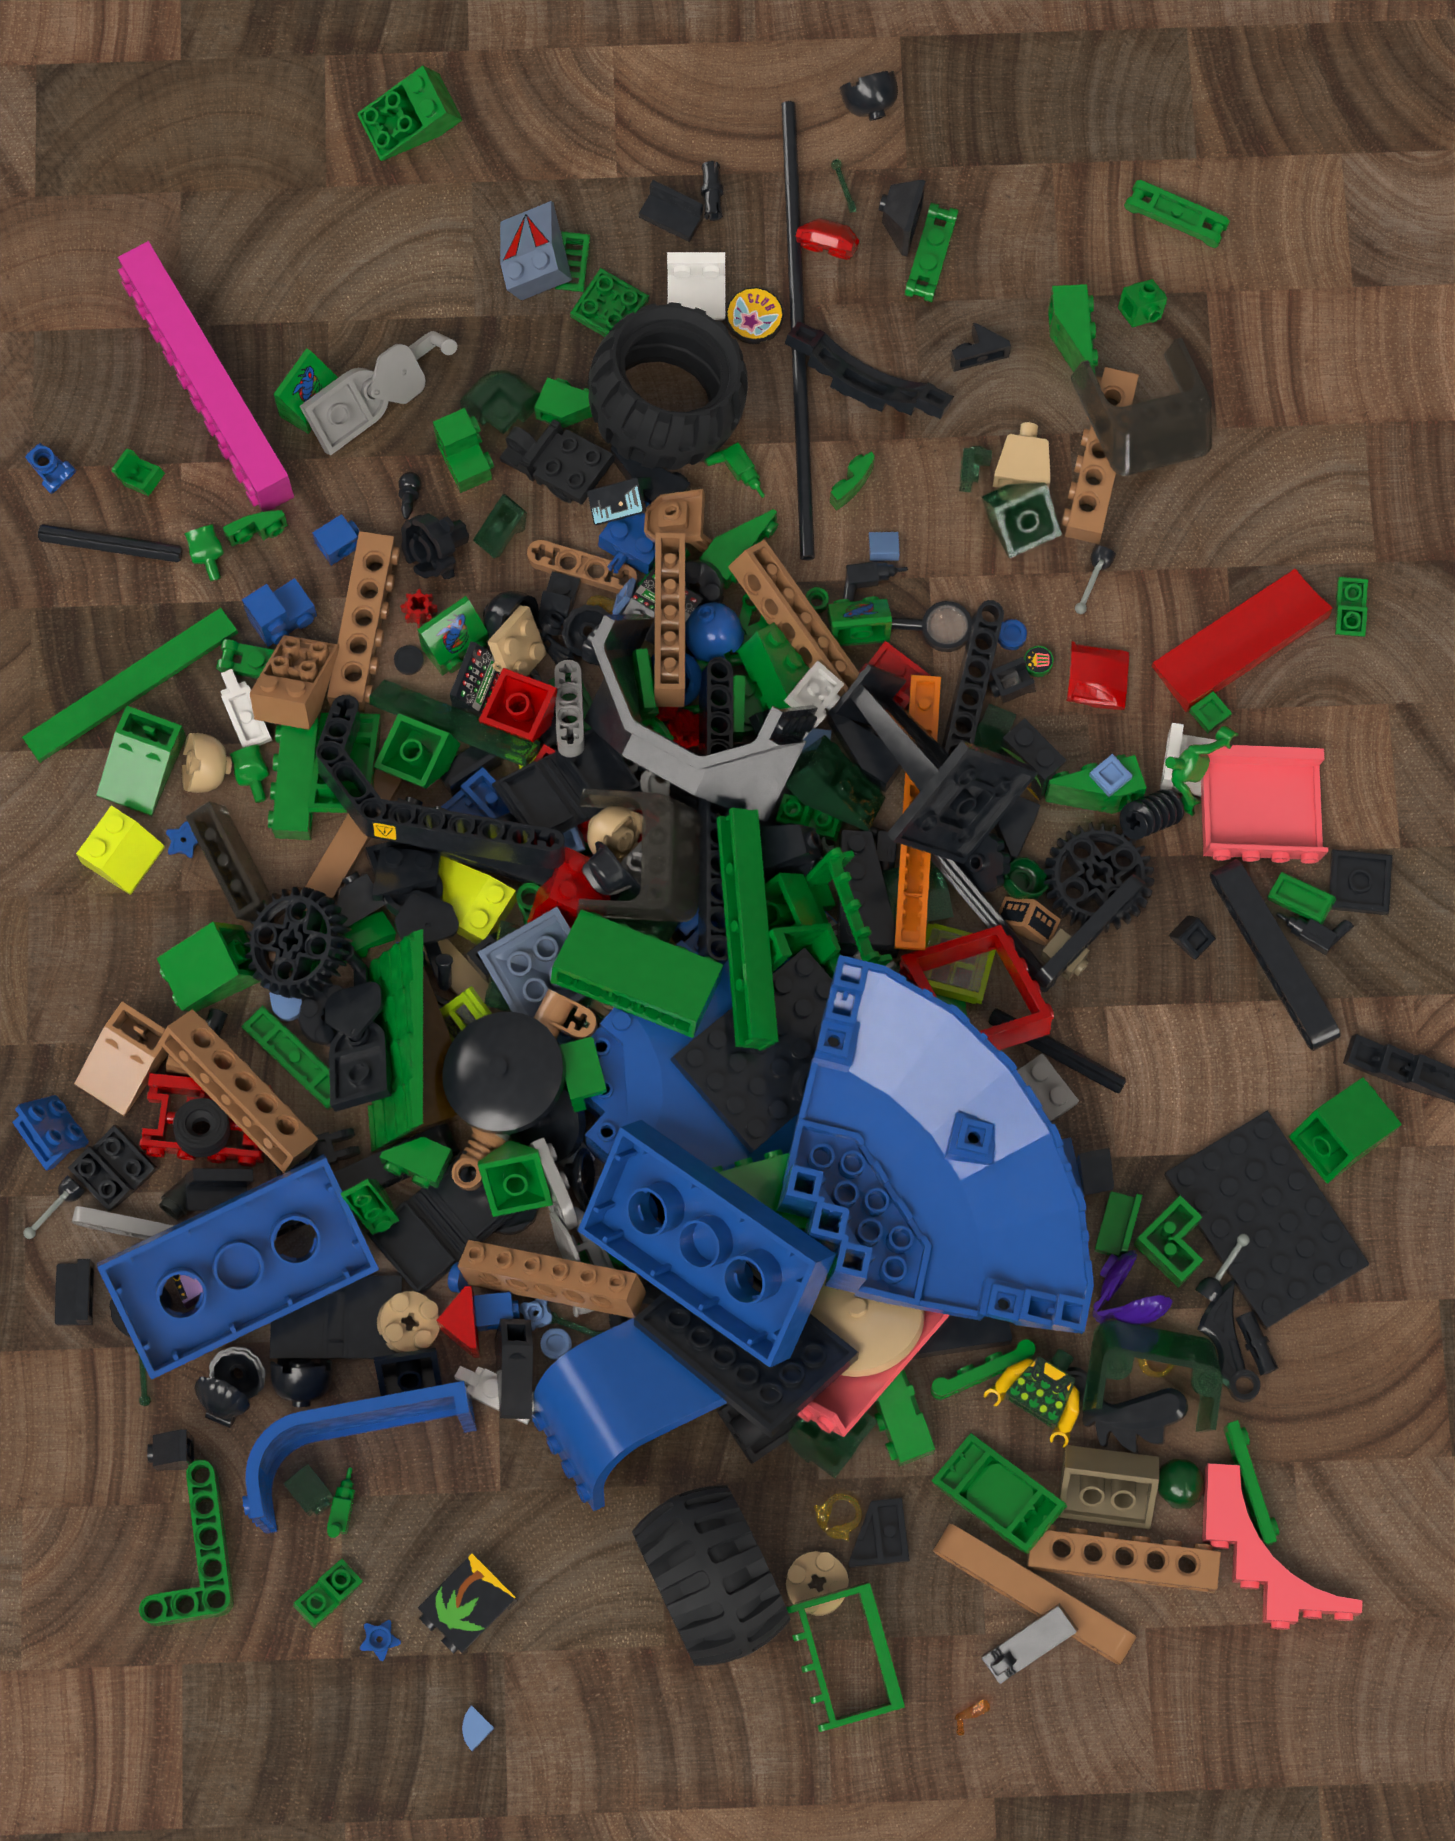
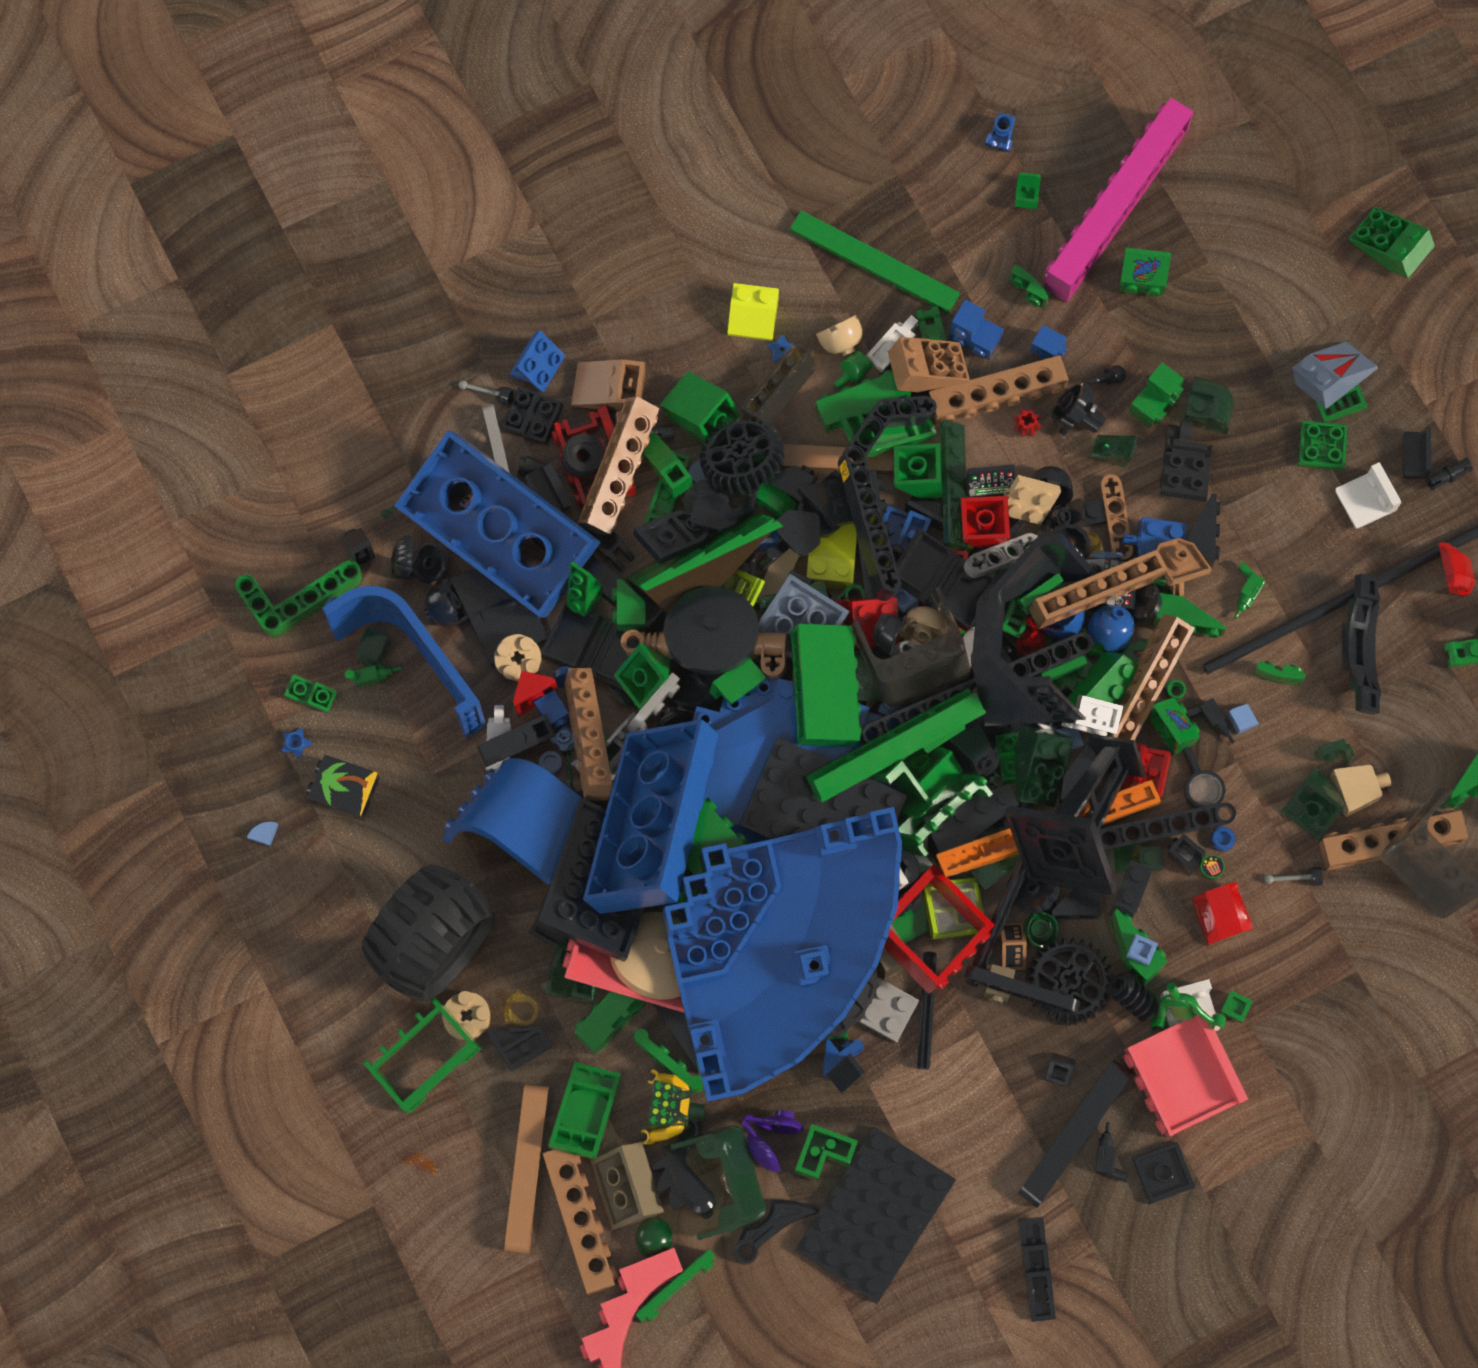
camera: 65 degrees right, 0 degrees up
black axle [38,524,183,562] -> none
black panel [55,1259,94,1326] -> none
slope [96,706,186,816] -> none
green piece [184,524,224,582] -> none
light grey plate [300,331,458,455] -> none
black slope [374,1347,443,1396] -> none
black piece [394,645,424,675] -> none
green slope [417,596,489,676] -> none
green slope [534,377,592,429] -> none
panel [587,477,654,525] -> none
black tyre [588,302,748,470] -> none
tile [726,287,784,344] -> none
black slope [950,323,1011,372] -> none
hinge [982,1603,1078,1684] -> none
green panel [1094,1191,1143,1257] -> none
red arch [1151,569,1333,712] -> none
hinge [1195,1234,1249,1303] -> none
black pin [1236,1311,1279,1376] -> none
green tile [1267,872,1336,924] -> none
green slope [1288,1077,1402,1184] -> none
green slope [1335,577,1368,637] -> none
none -> green slope [642,432,693,498]

